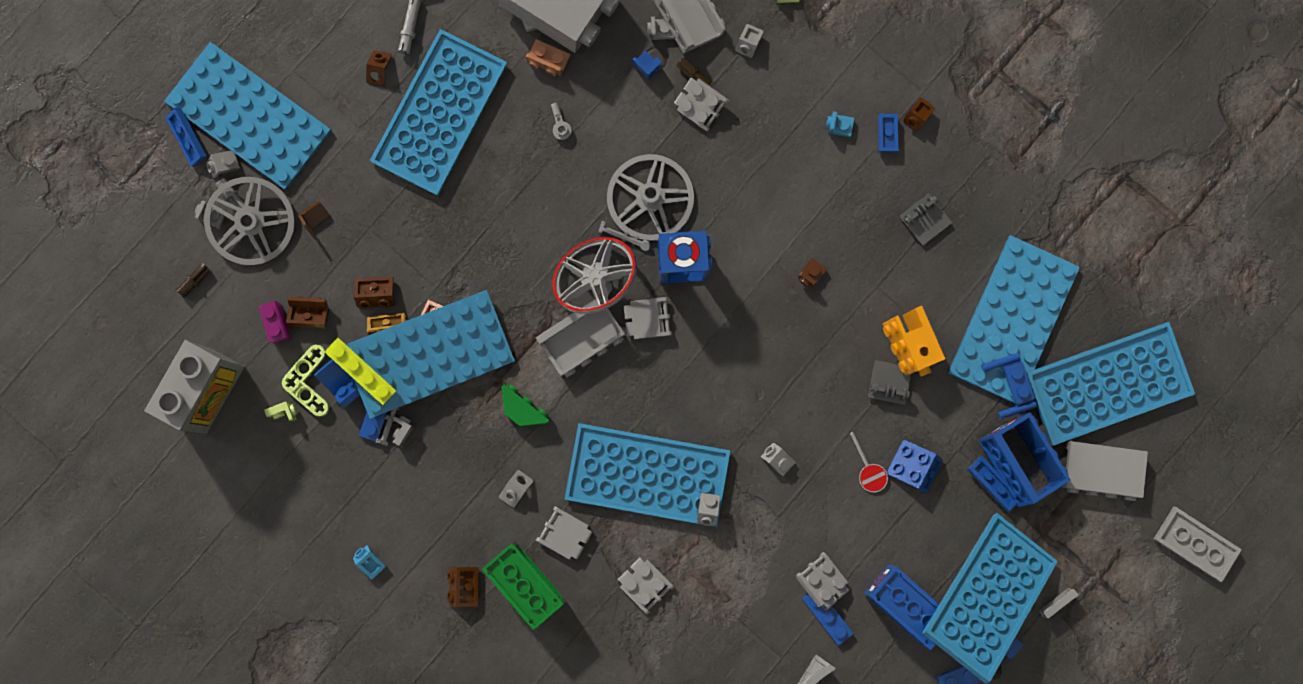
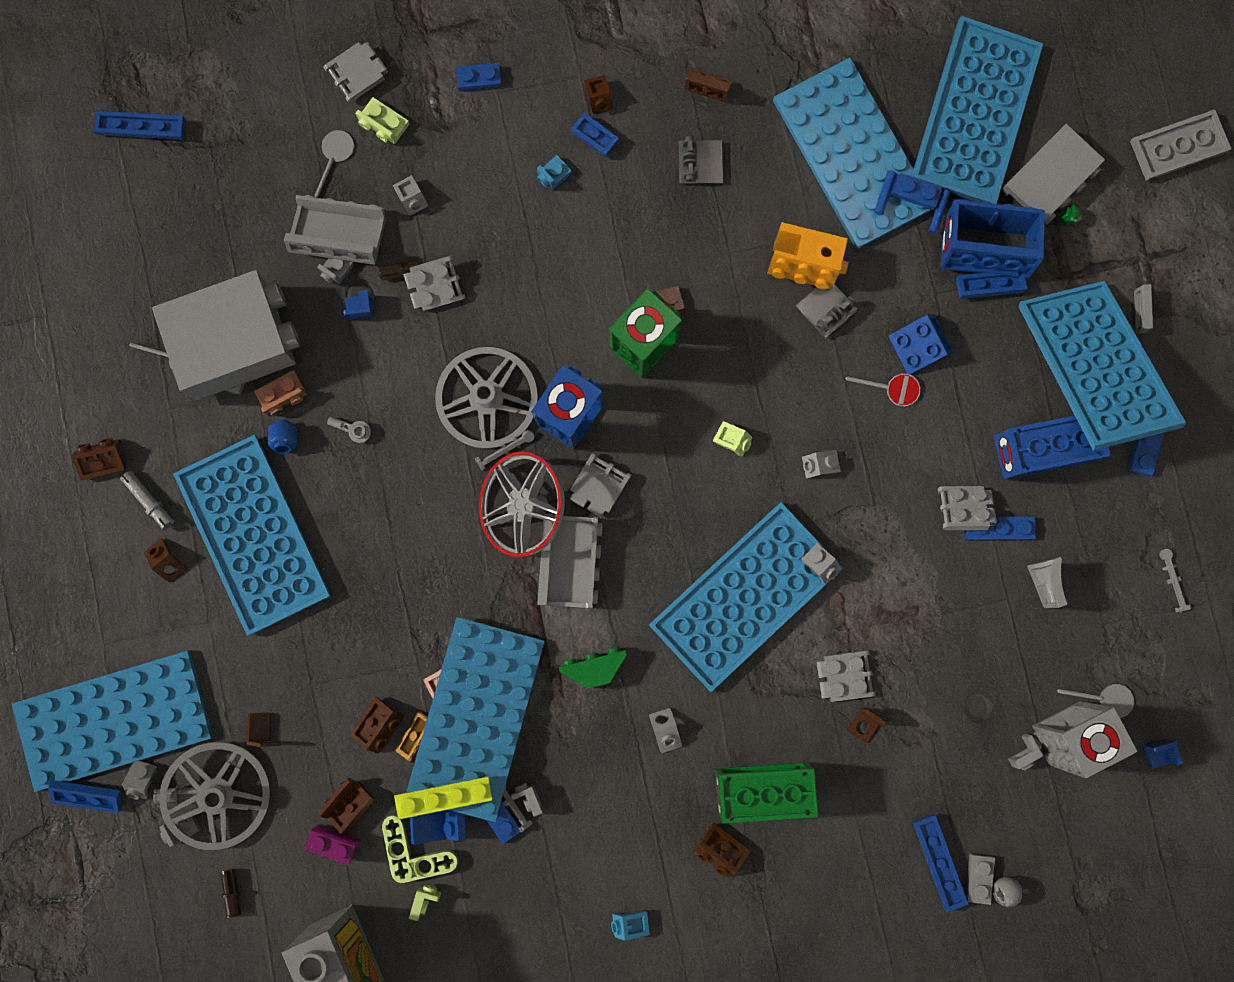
camera: 45 degrees left, 0 degrees up
light grey plate [536,506,592,559] -> none
none -> blue head [268,419,298,454]
none -> blue plate [456,63,502,91]
none -> green hose [609,288,682,378]
none -> reddish brown bracket [684,68,732,102]
none -> yellowish green bracket [713,421,752,457]
none -> reddish brown bracket [847,708,887,743]
none -> green plate [1060,204,1081,226]

